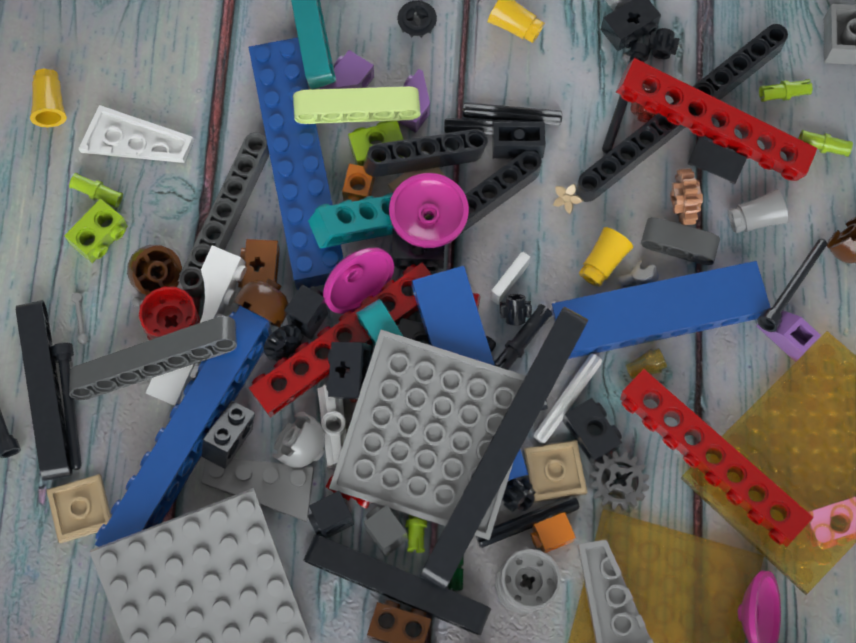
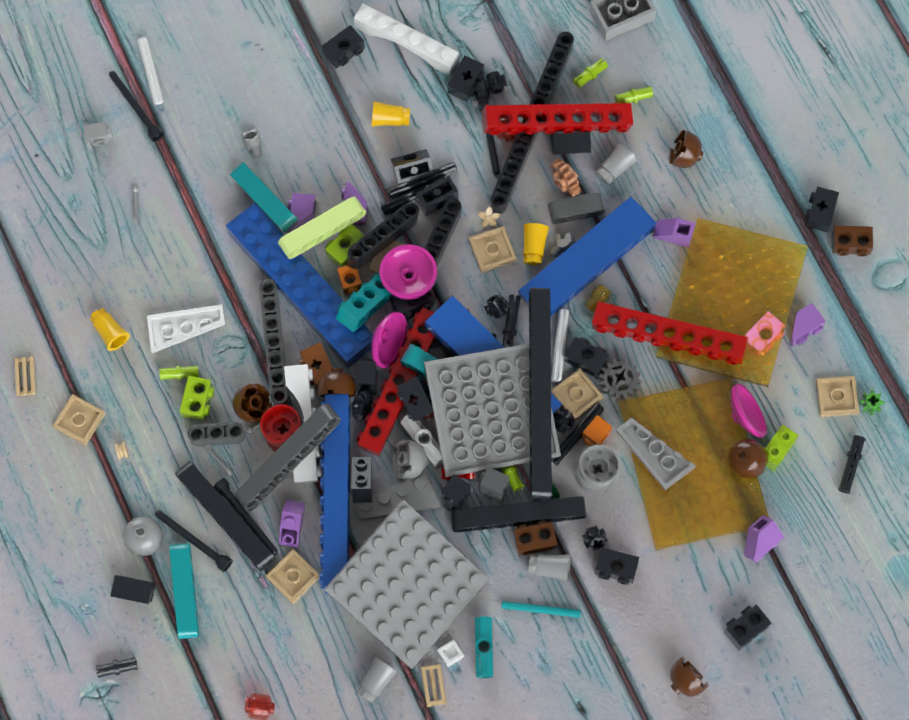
camera: 25 degrees left, 0 degrees up
black gear [397,0,437,38] -> none
white tile [491,252,530,305] -> none
black piece [757,239,827,332] -> none
none -> dark grey beam [187,422,245,446]
none -> medium lavender slope [278,499,306,548]
none -> black brick [391,149,434,184]
none -> tan tile [468,226,517,273]

